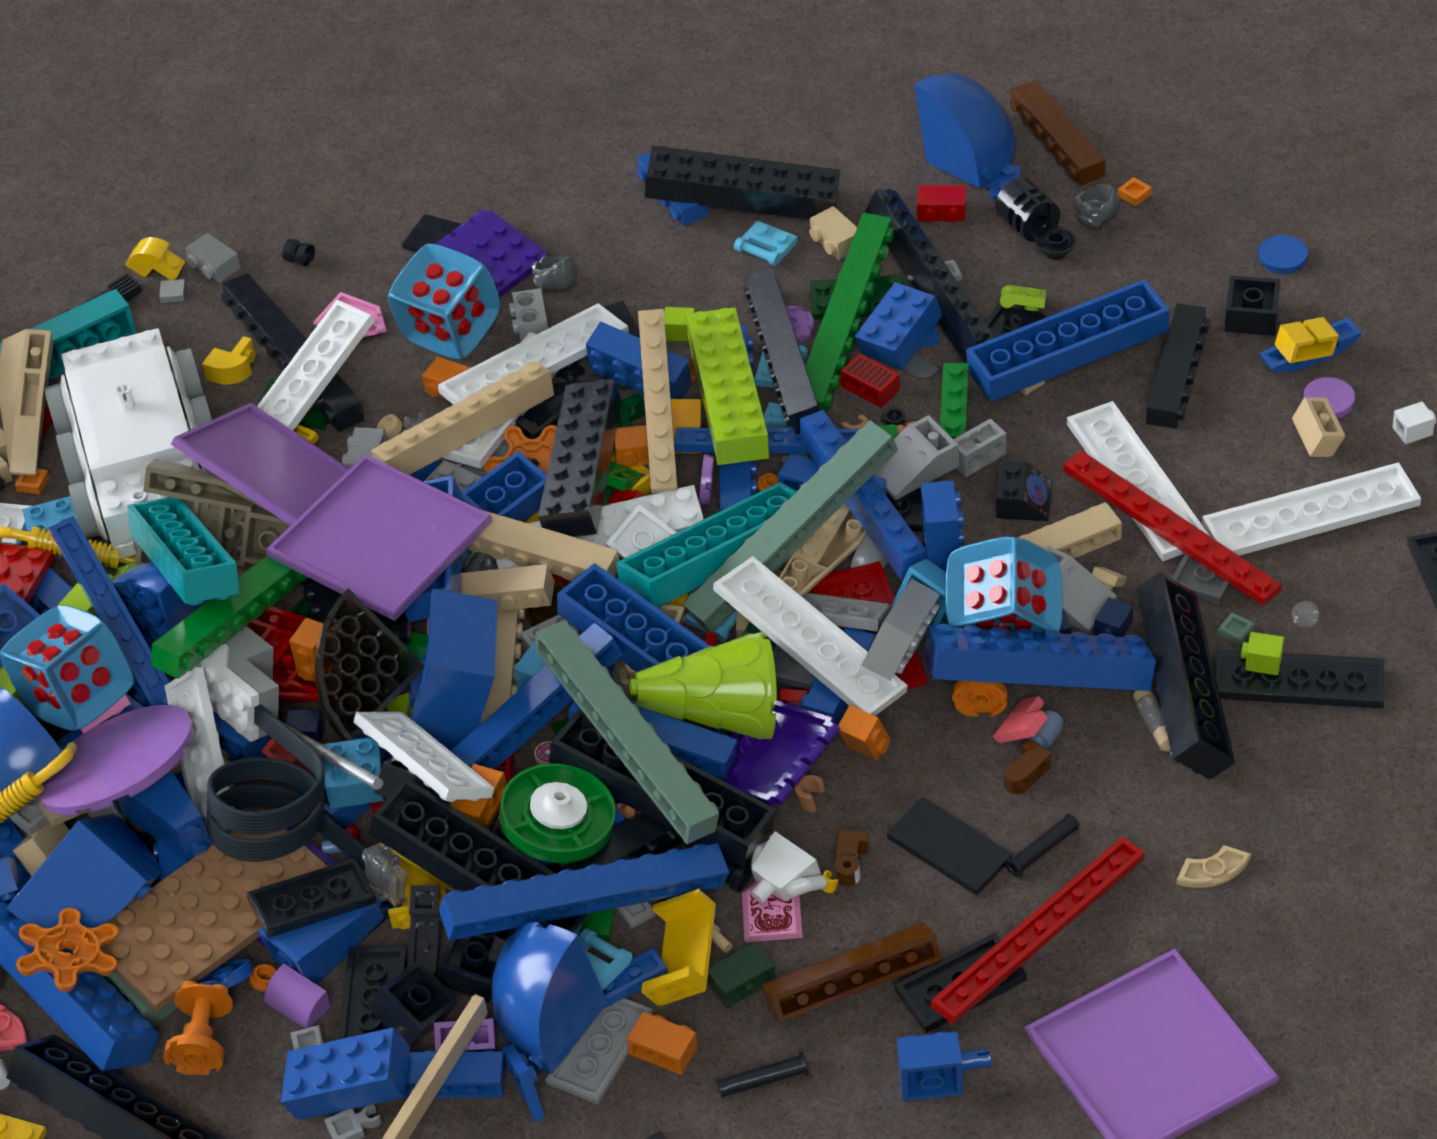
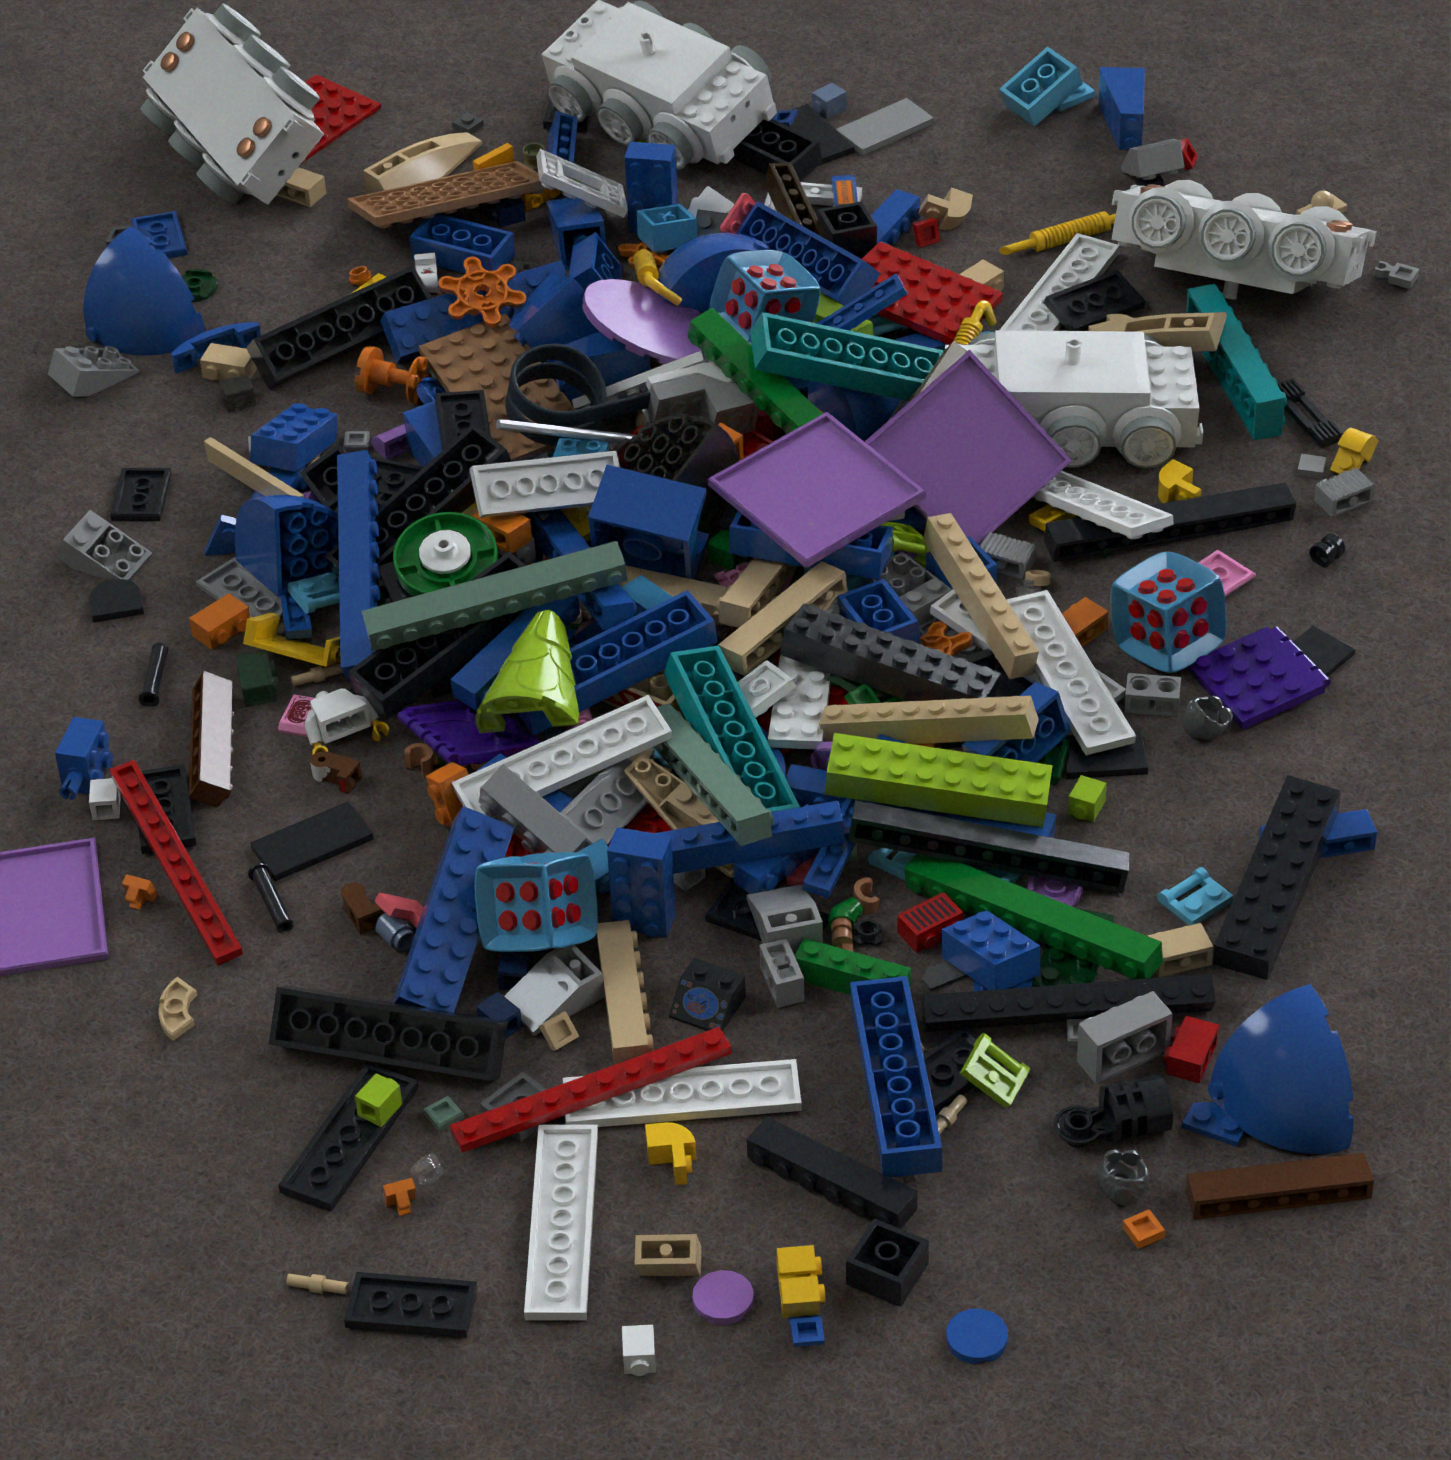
camera: 105 degrees right, 5 degrees down
none -> white brick [89,778,121,820]
none -> orange tile [122,874,158,910]
none -> orange tile [383,1178,416,1216]
none -> yellow brick [645,1122,696,1185]
none -> light grey brick [1077,991,1172,1084]

